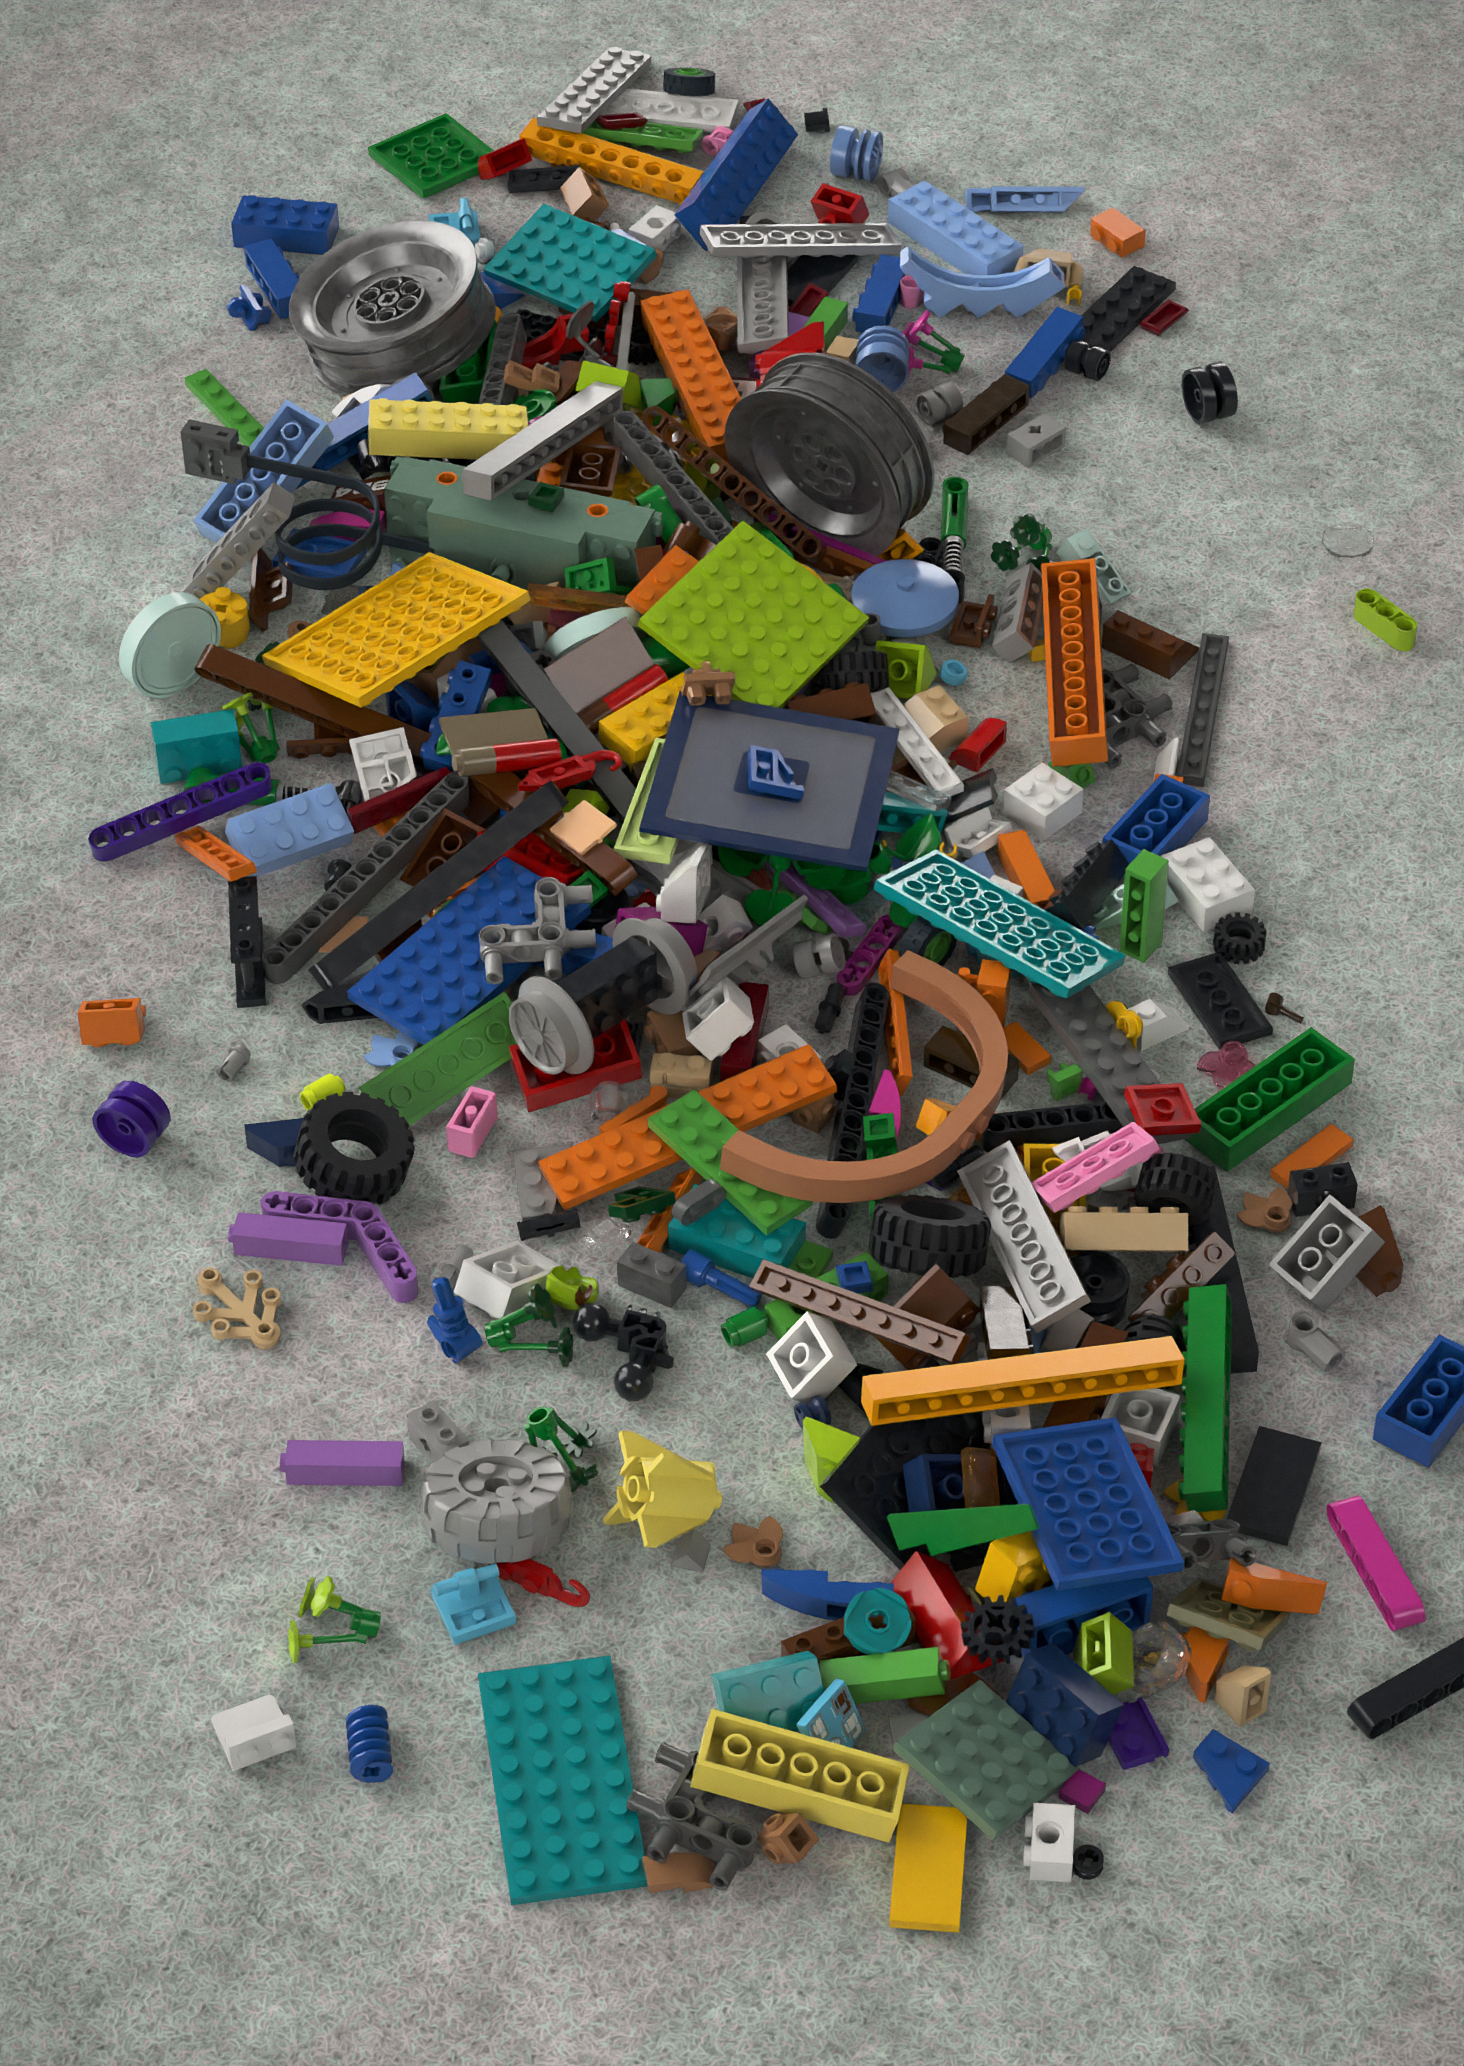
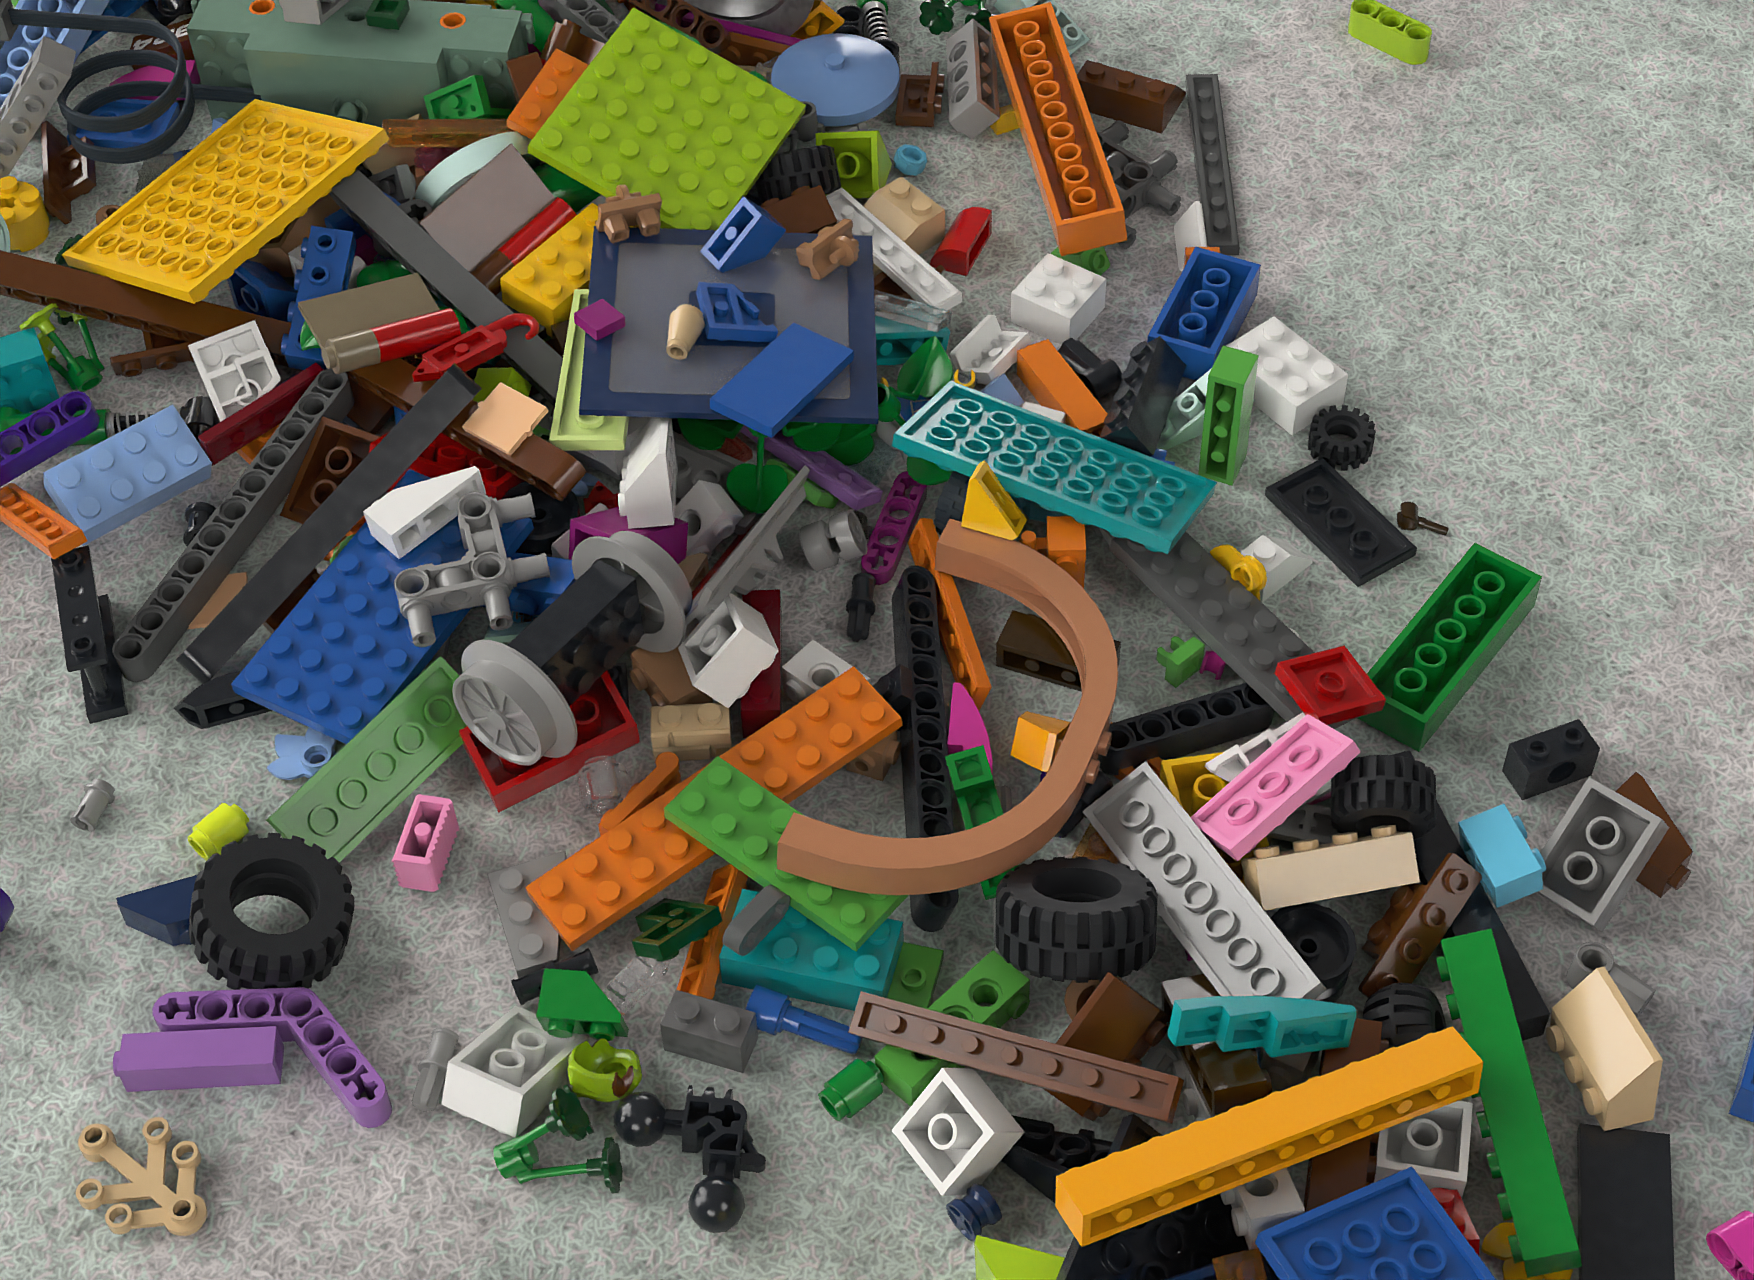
camera: 10 degrees left, 5 degrees up
blue piece [427,1277,482,1364] -> none
green plate [570,870,608,909] -> none
blue tile [836,1261,873,1294] -> none
black slope [940,768,998,825] -> none
orange tile [1003,1021,1051,1075] -> none
clear pink plate [1197,1041,1255,1090] -> none
medium nougat plate [1236,1187,1293,1233] -> none
orange tile [1270,1123,1354,1189] -> none
none -> white slope [363,466,486,559]
none -> green slope [536,968,629,1041]
none -> magenta tile [574,299,625,341]
none -> tan cone [666,304,705,360]
none -> blue slope [700,196,786,273]
none -> blue tile [710,322,854,438]
none -> medium nougat hips [796,219,859,280]
none -> yellow slope [961,460,1027,540]
none -> black piece [1058,338,1122,399]
none -> teal slope [1167,996,1357,1057]
none -> medium azure brick [1458,804,1546,908]
none -> tan slope [1546,967,1663,1131]

